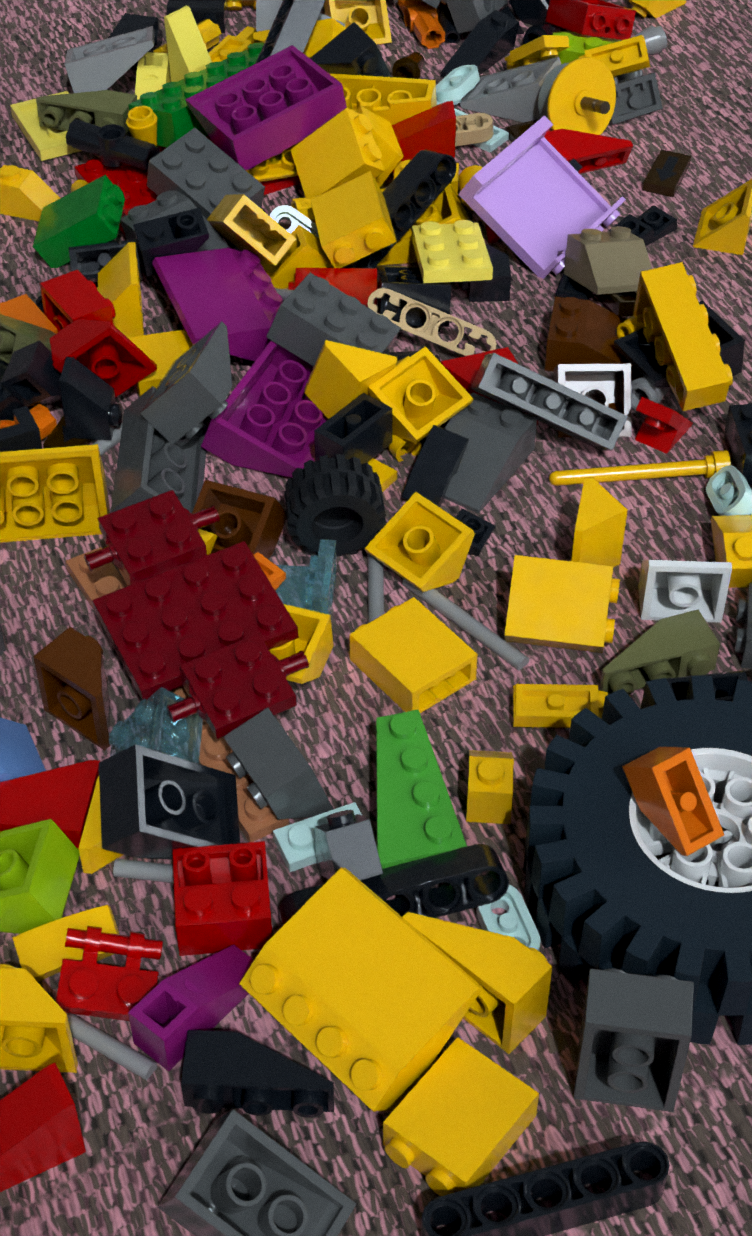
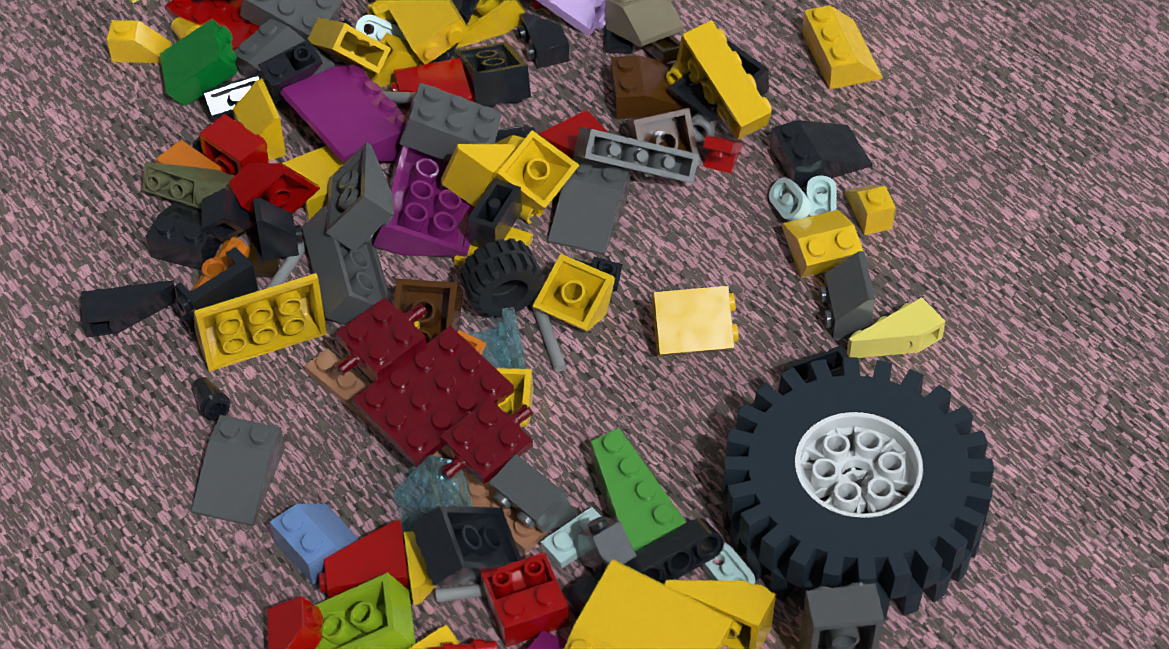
camera: 15 degrees left, 5 degrees up
reddish brown slope [33,627,111,751] -> none
yellow brick [350,597,478,713] -> none
tan beam [368,288,496,356] -> none
black slope [402,425,469,507] -> none
light grey bar [402,579,529,671] -> none
light yellow plate [412,220,493,283] -> none
yellow slope [466,750,514,824] -> none
yellow hinge [513,684,630,728] -> none
yellow piece [549,450,731,486] -> none
yellow slope [571,477,628,567] -> none
olive slope [600,609,720,695] -> none
orange slope [622,747,724,856] -> none
white slope [638,560,732,623] -> none

